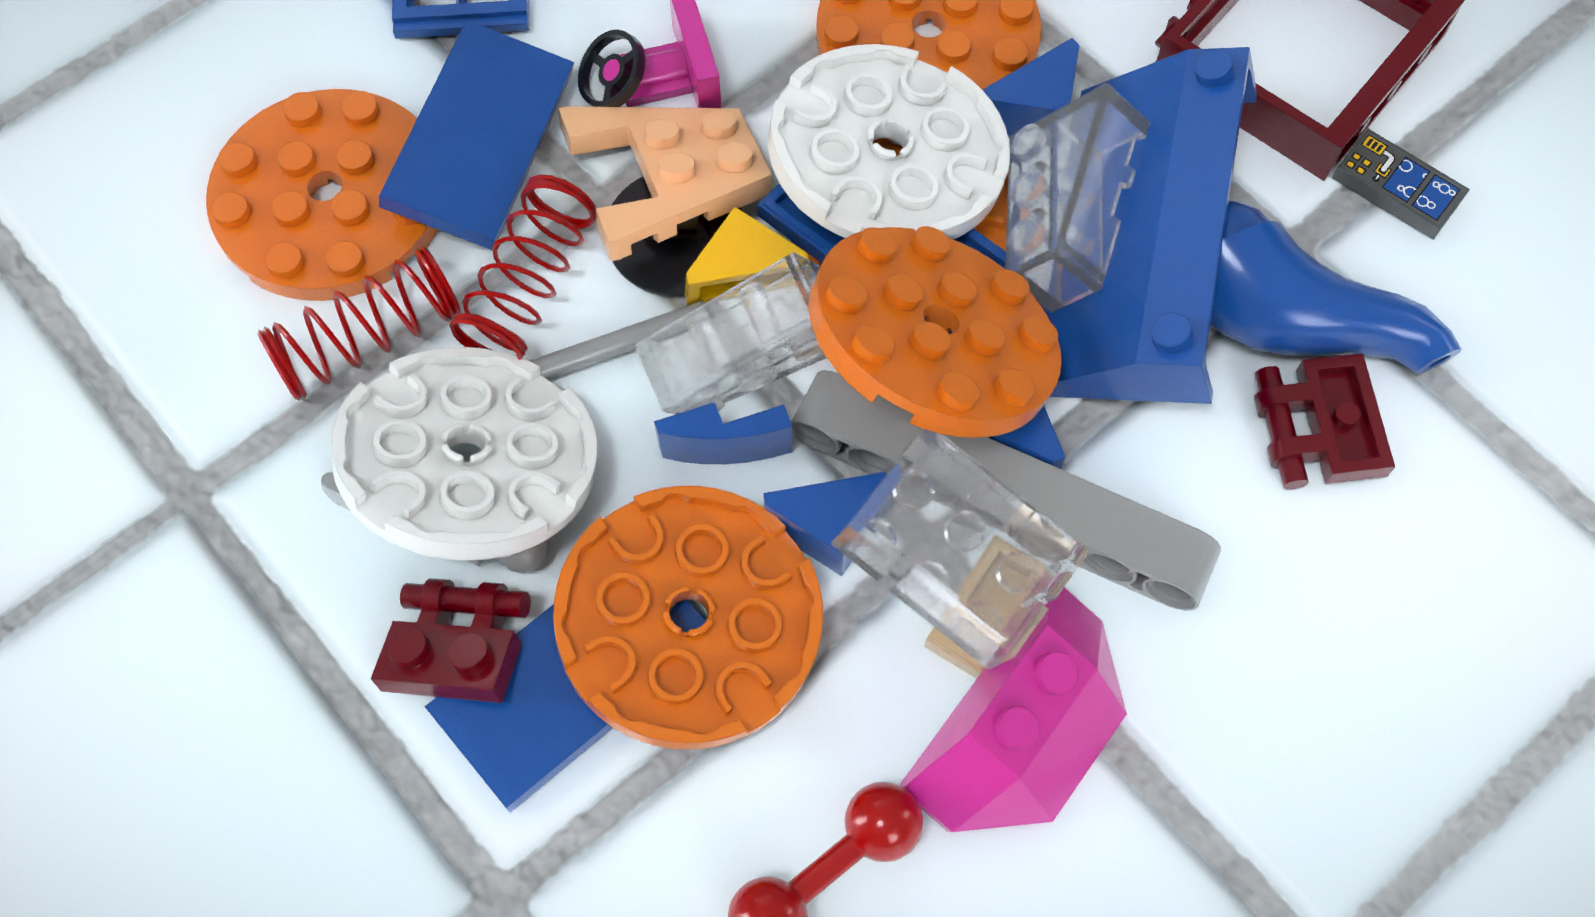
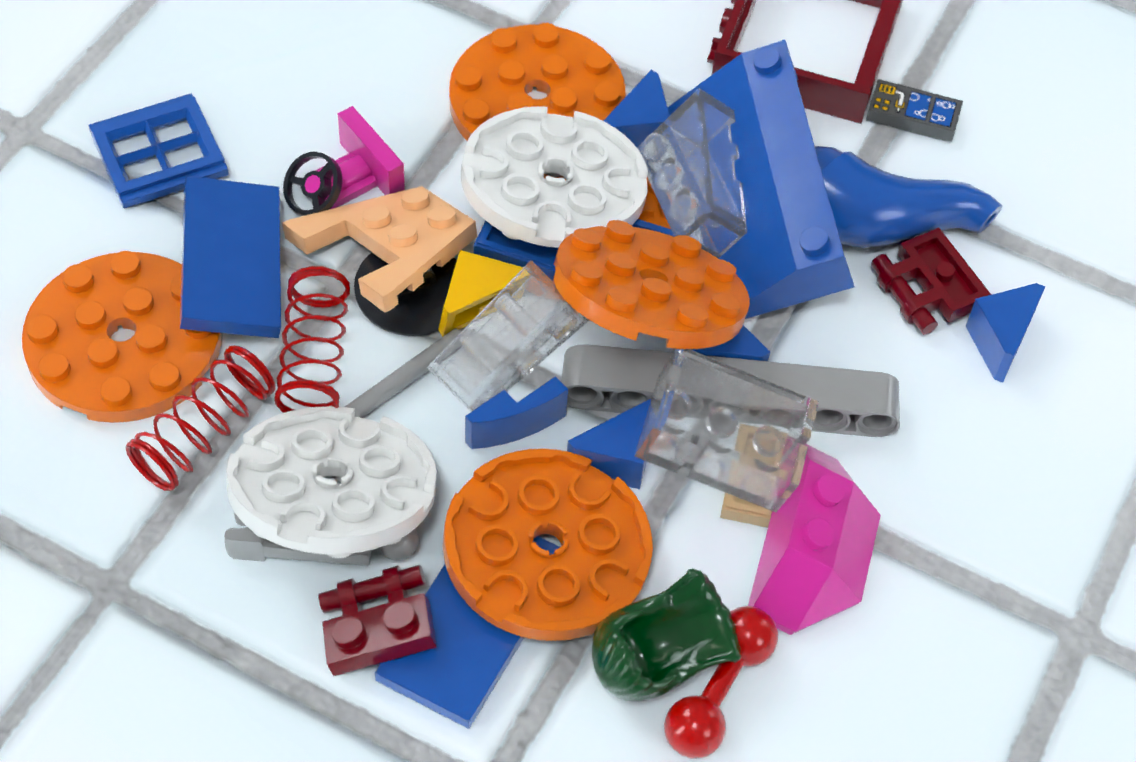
camera: 25 degrees left, 10 degrees down
none -> dark green piece [592,569,741,701]
none -> blue slope [966,283,1046,383]

